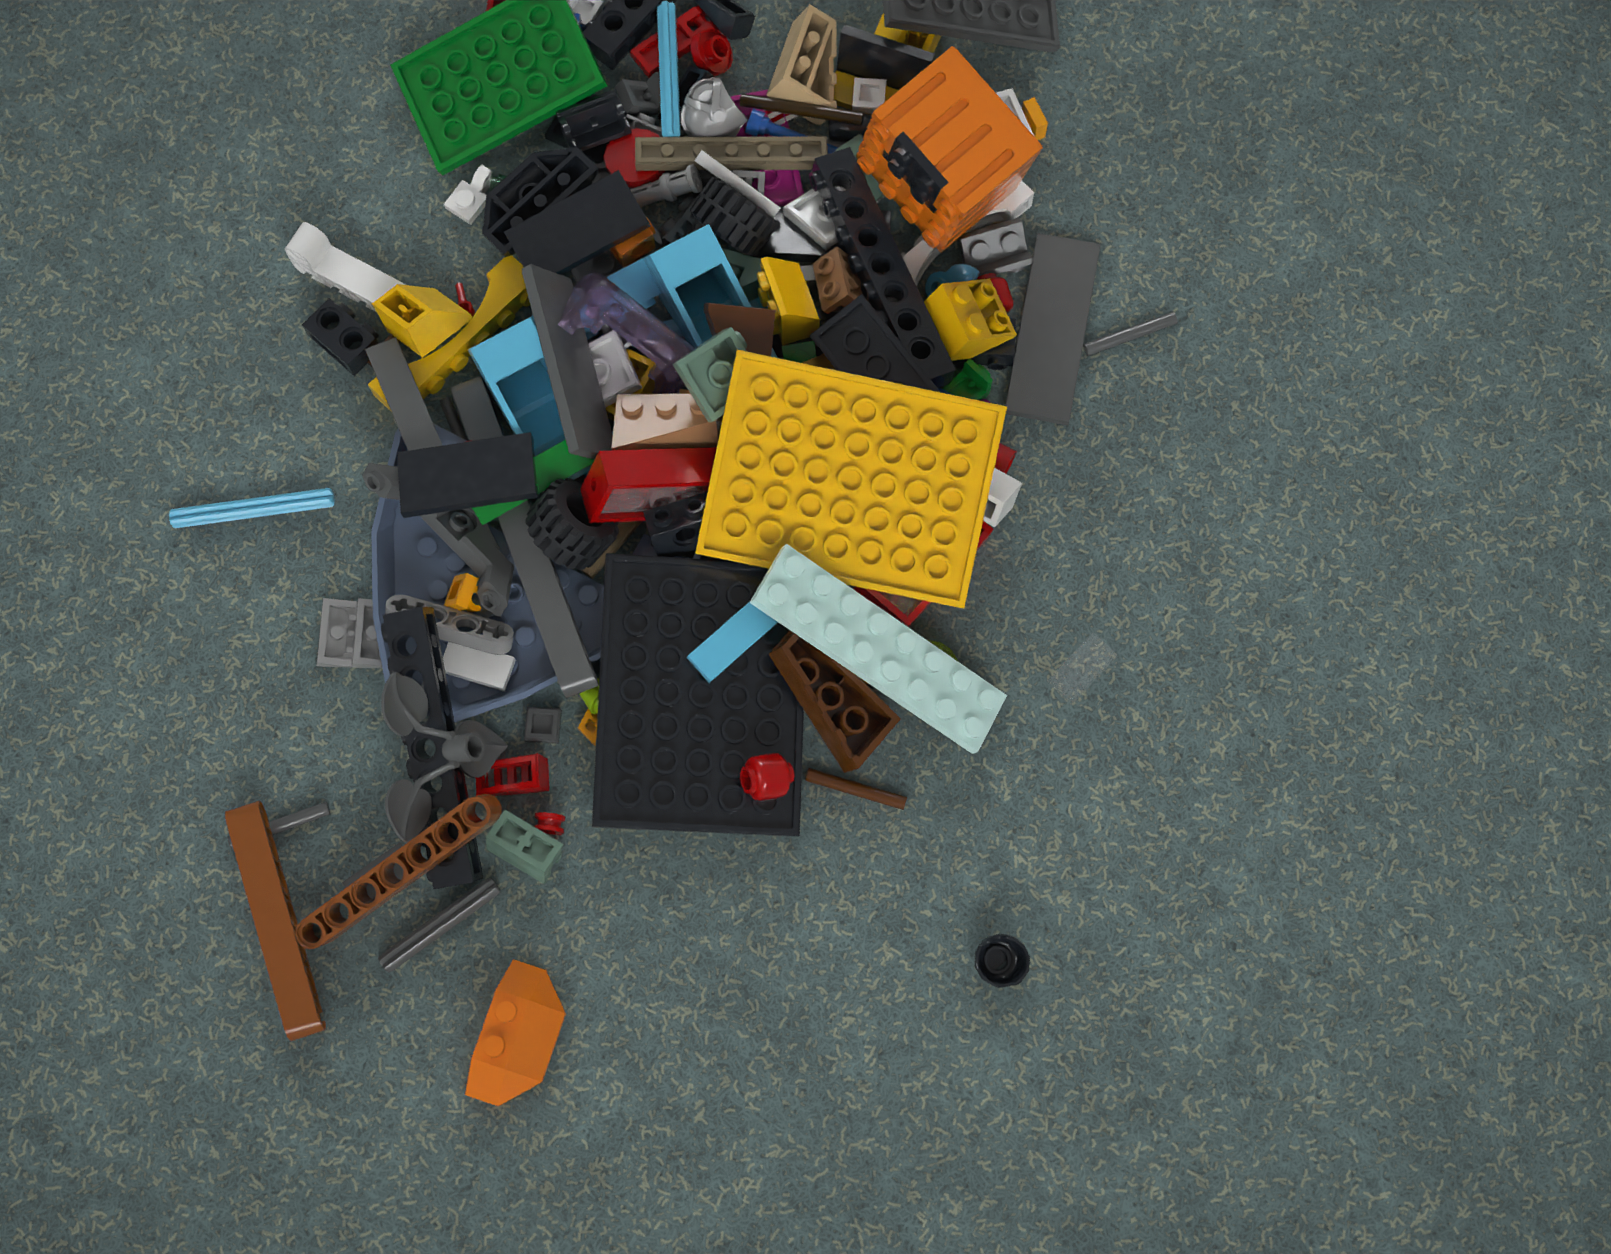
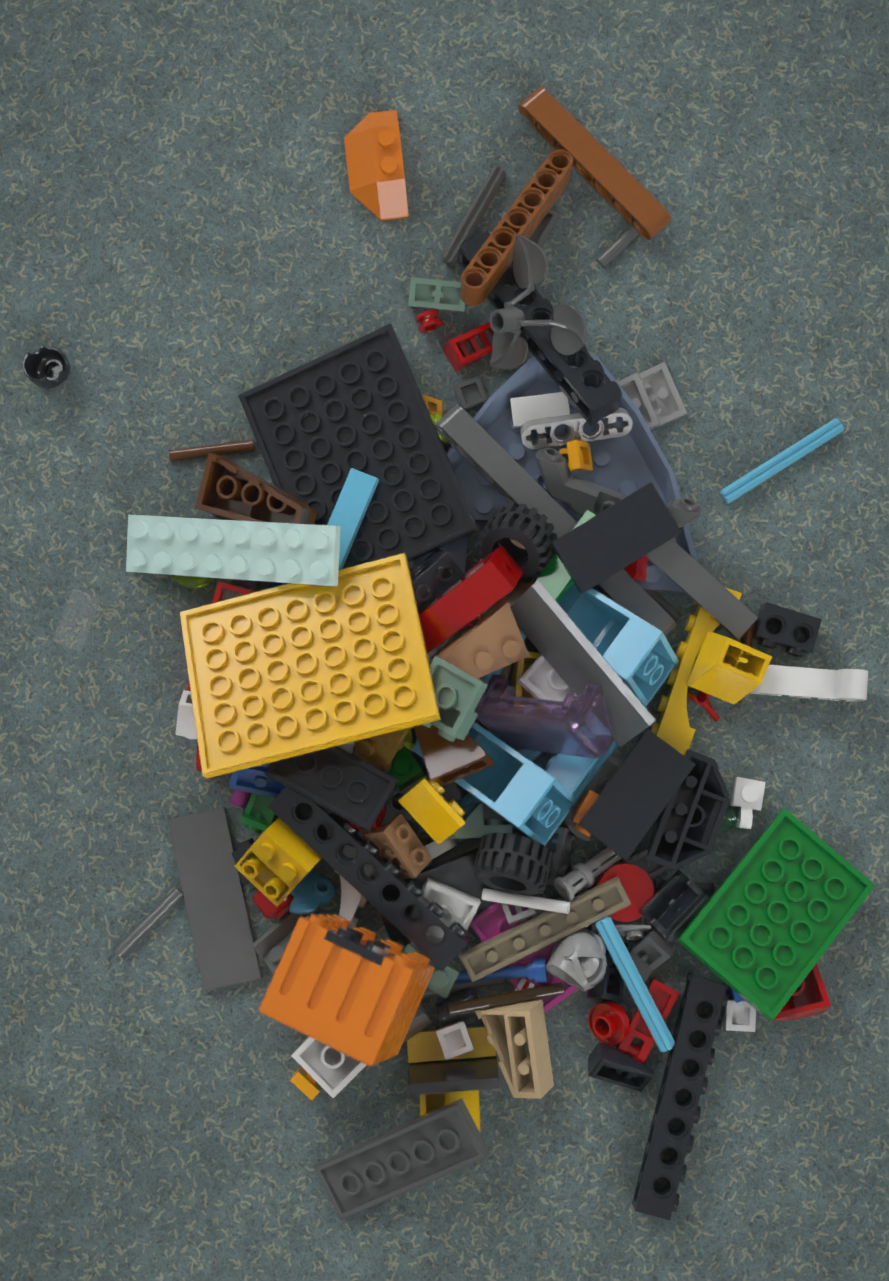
camera: 155 degrees right, 10 degrees up
red head [740,753,794,801] -> none

